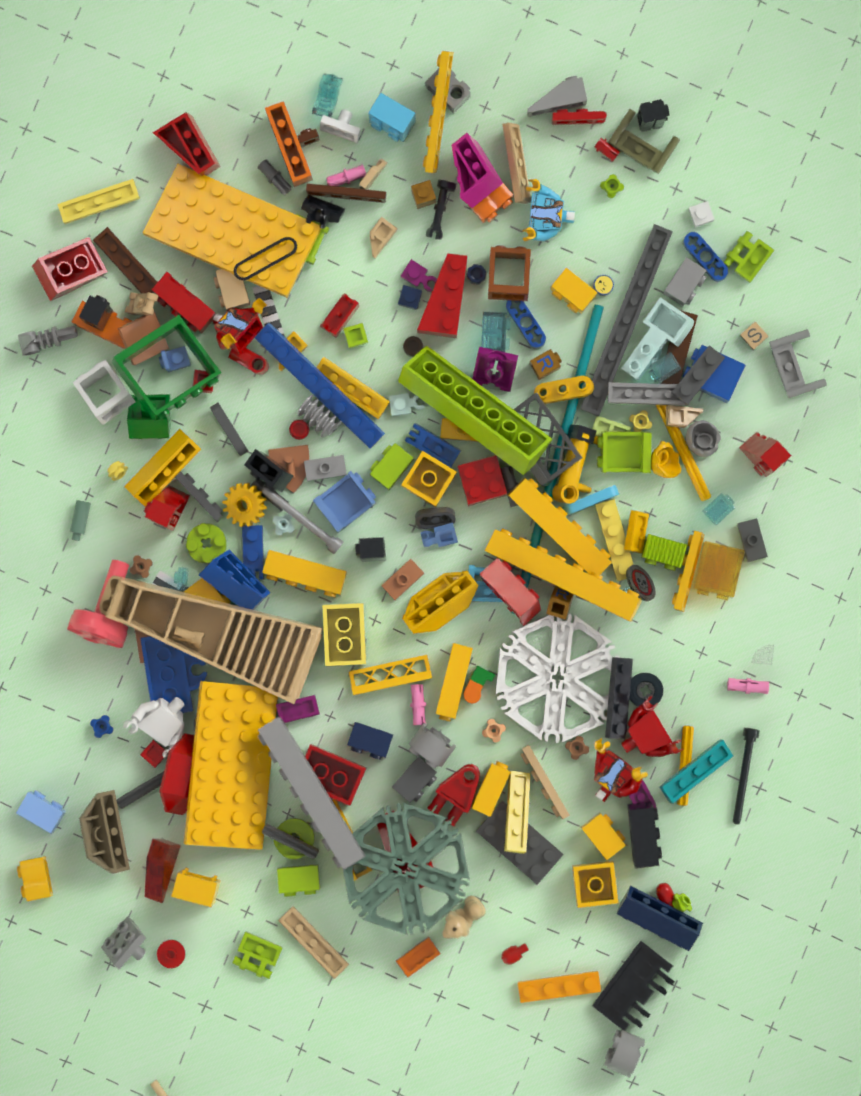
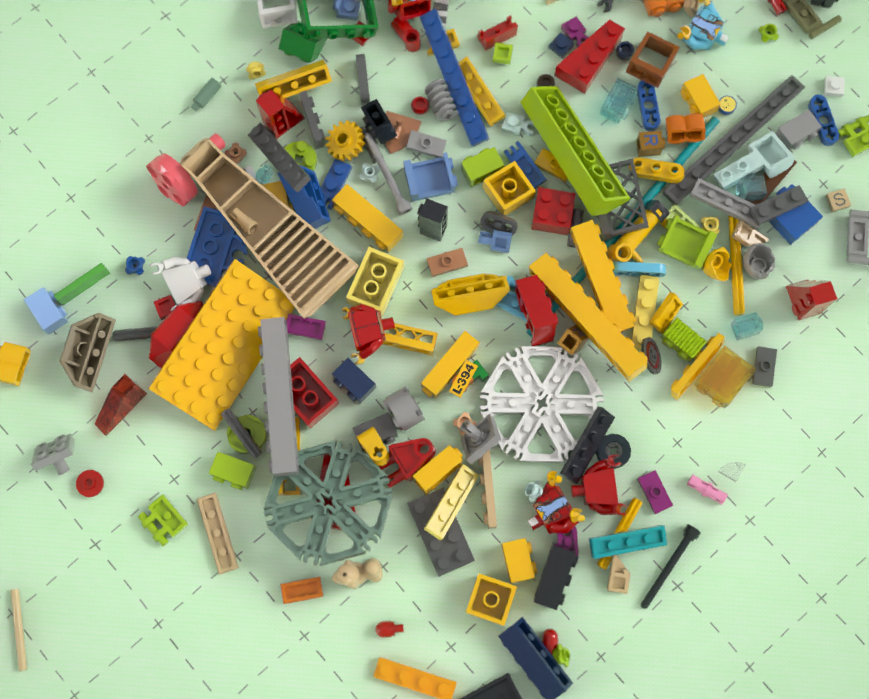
camera: 20 degrees right, 10 degrees down
yellow container [171,868,221,907] -> none
bright pink pin [410,684,426,725] -> none
magenta brick [472,347,519,392] -> none
medium nougat plate [565,736,589,760] -> none
none -> bright green tile [54,263,110,305]
none -> dark grey plate [248,122,311,192]
none -> red torso [342,304,395,365]
none -> yellow piece [356,426,389,466]
none -> yellow sticker [449,360,478,398]
none -> light grey plate [460,414,501,464]
none -> light aqua plate [525,480,543,503]
none -> tan tile [607,555,630,594]
none -> magenta plate [637,470,673,514]
none -> orange brick [665,113,706,144]

